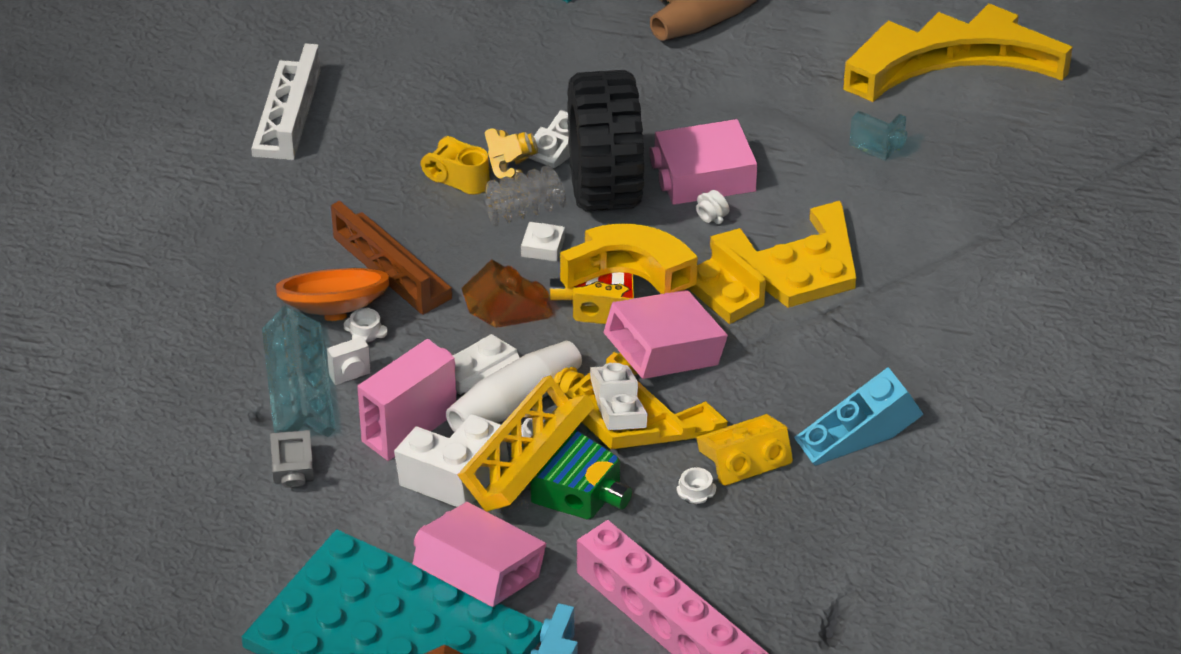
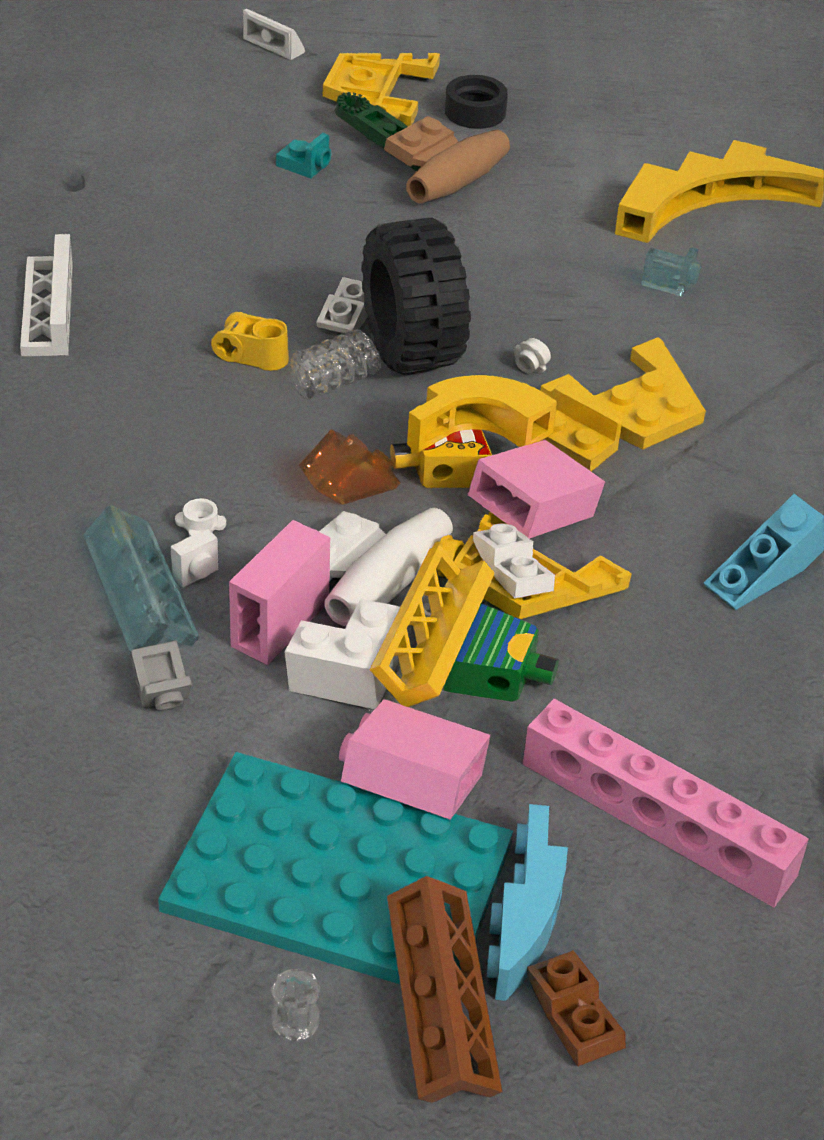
camera: 15 degrees left, 0 degrees up
orange dish [276,268,389,321] -> none
dark orange fence [331,201,452,315] -> none
yellow piece [485,128,538,181] -> none
white plate [521,222,565,262] -> none
bright pink brick [650,119,757,205] -> none
white plate [677,467,716,504] -> none
yellow bracket [696,414,793,486] -> none

